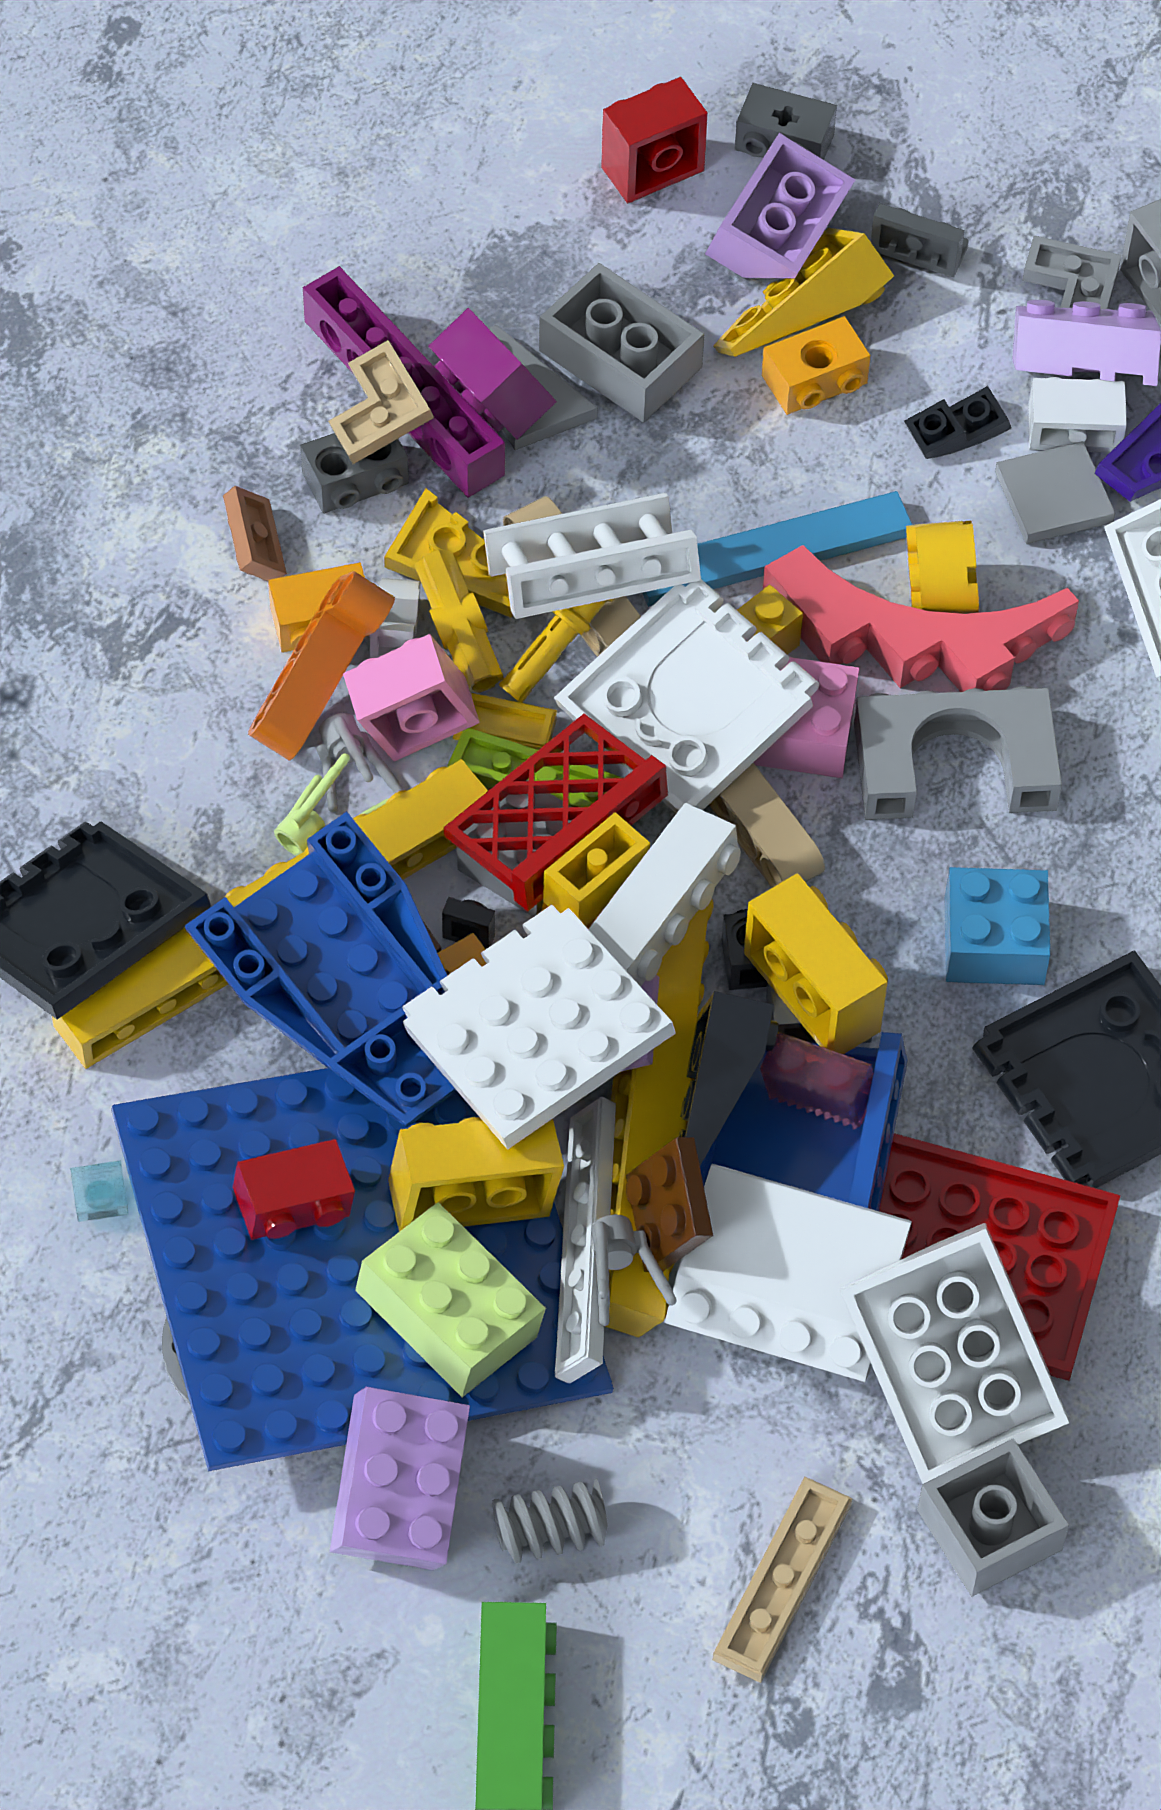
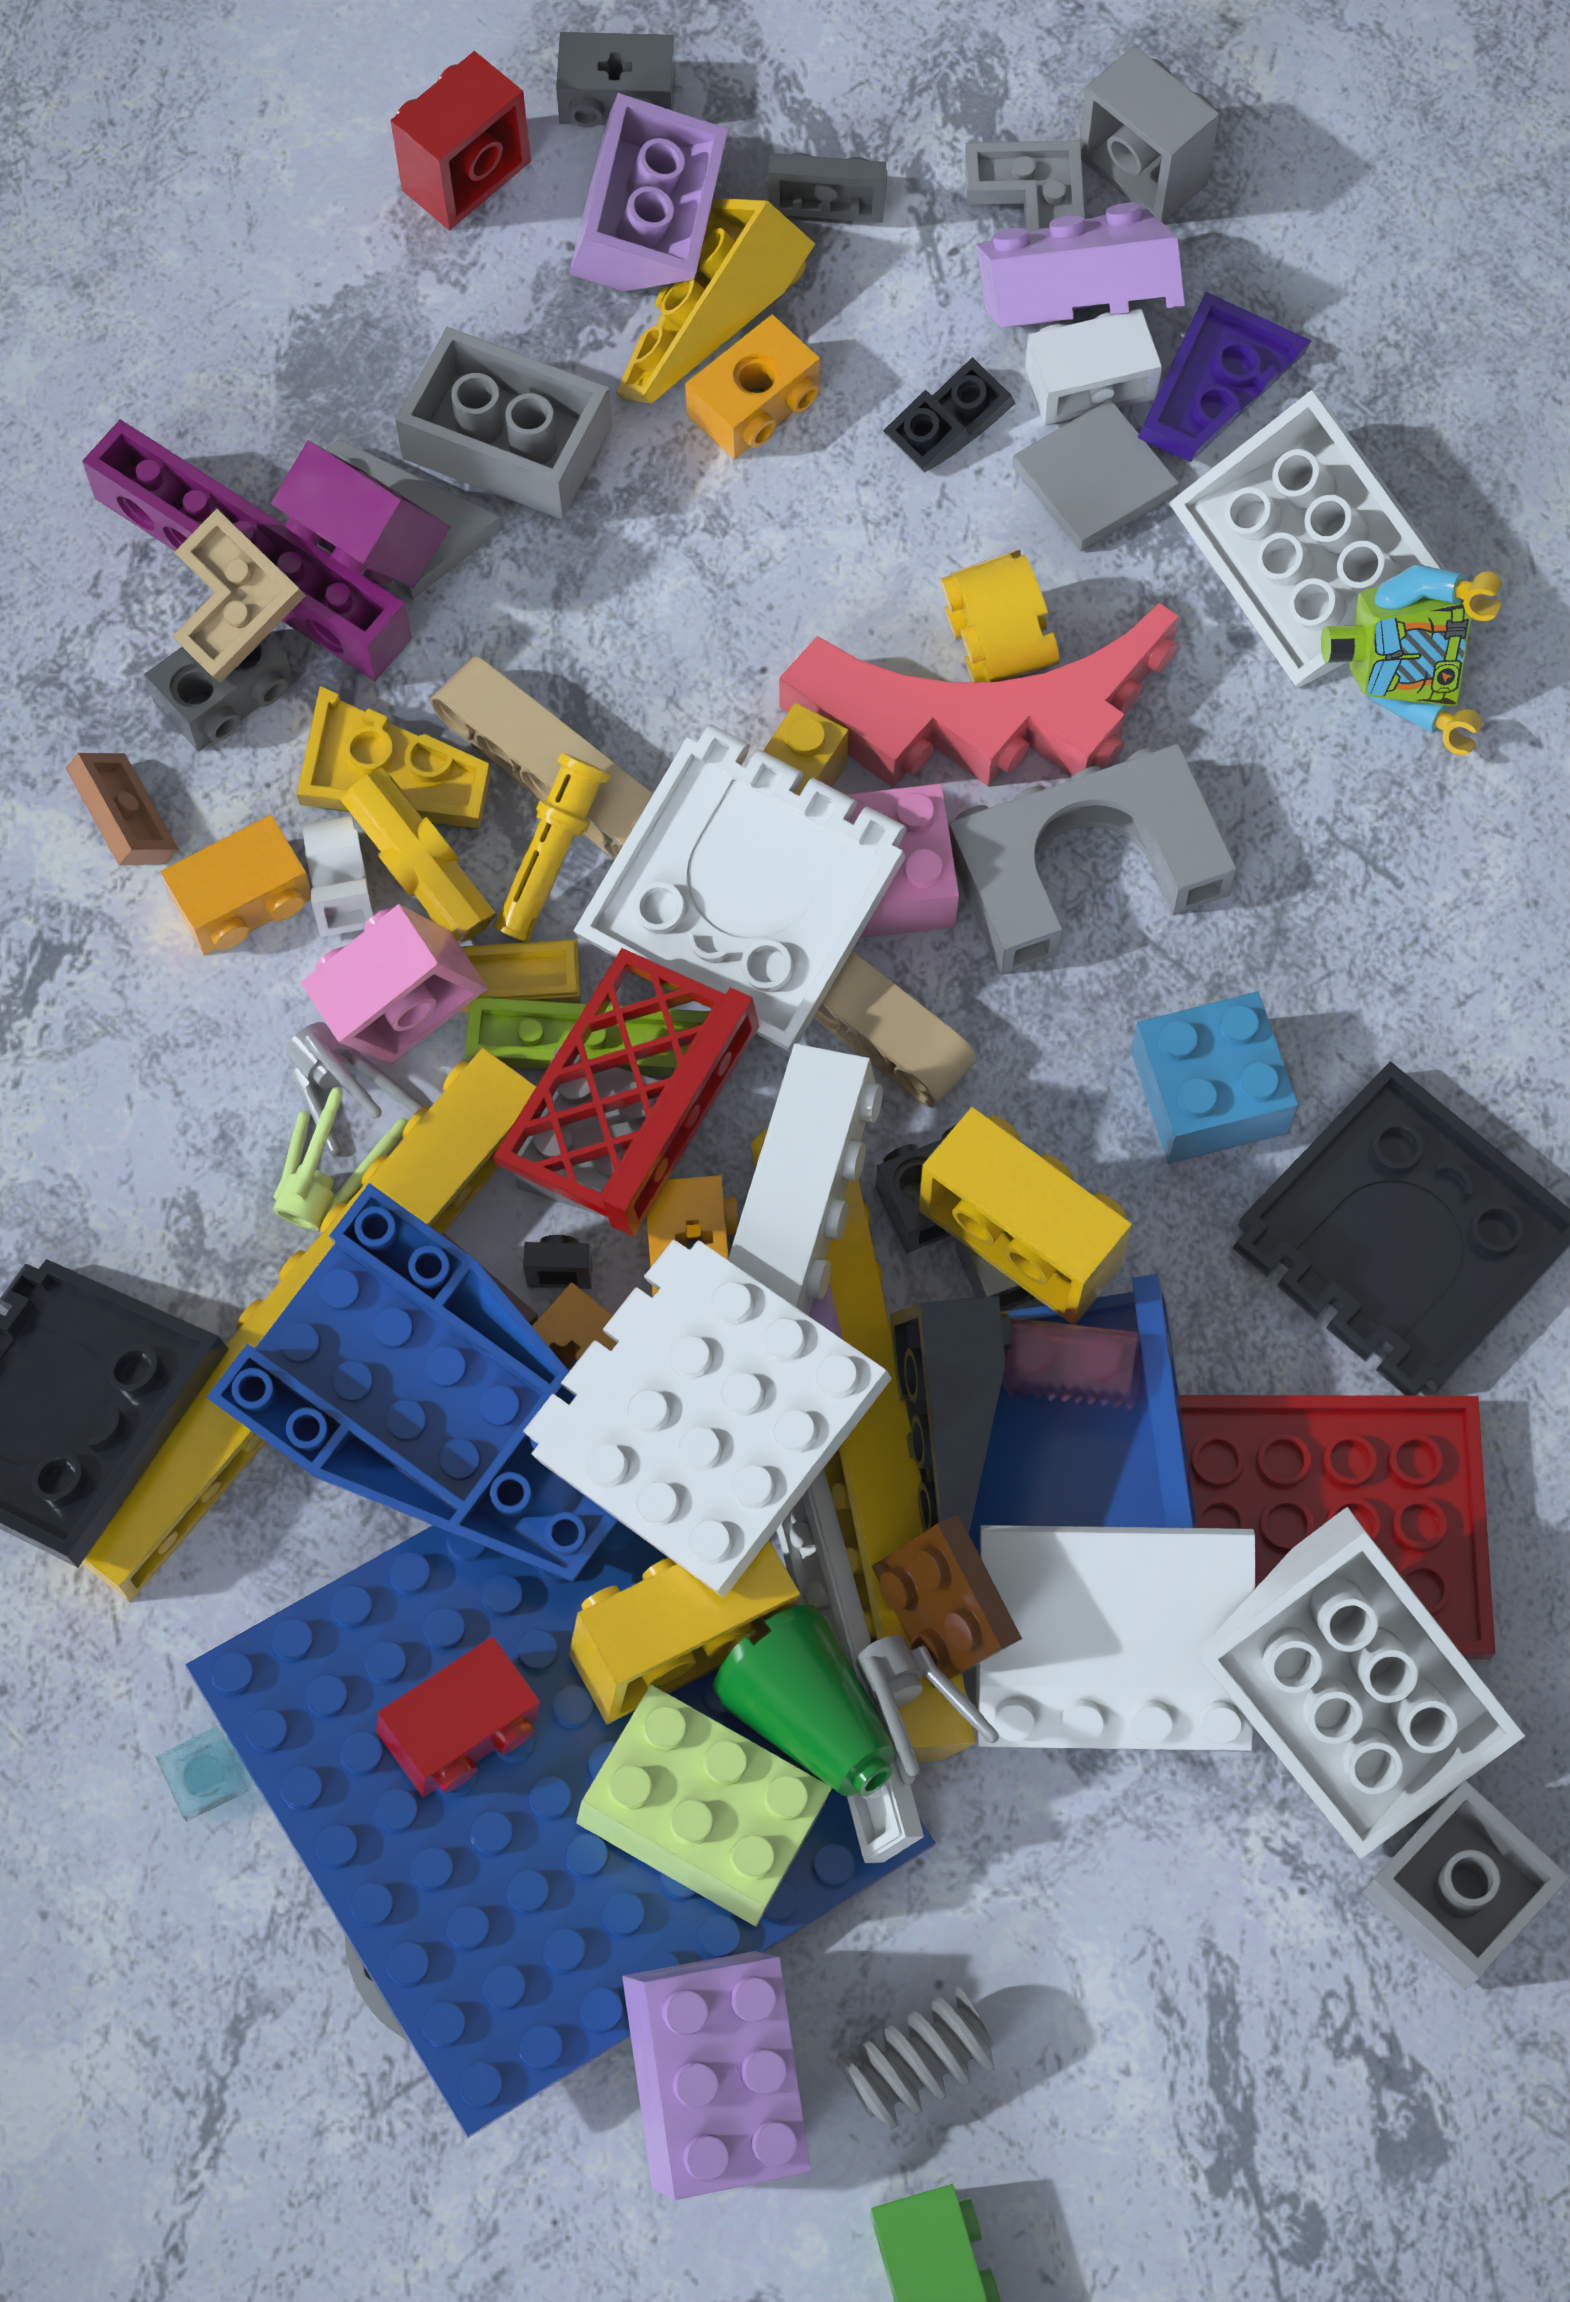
camera: 15 degrees left, 10 degrees up
orange beam [248,571,395,761] -> none
white fence [483,493,701,619] -> none
yellow brick [543,812,650,926] -> none
dark azure tile [642,491,912,607] -> none
tan tile [712,1477,852,1683] -> none
none -> green cone [713,1605,895,1796]

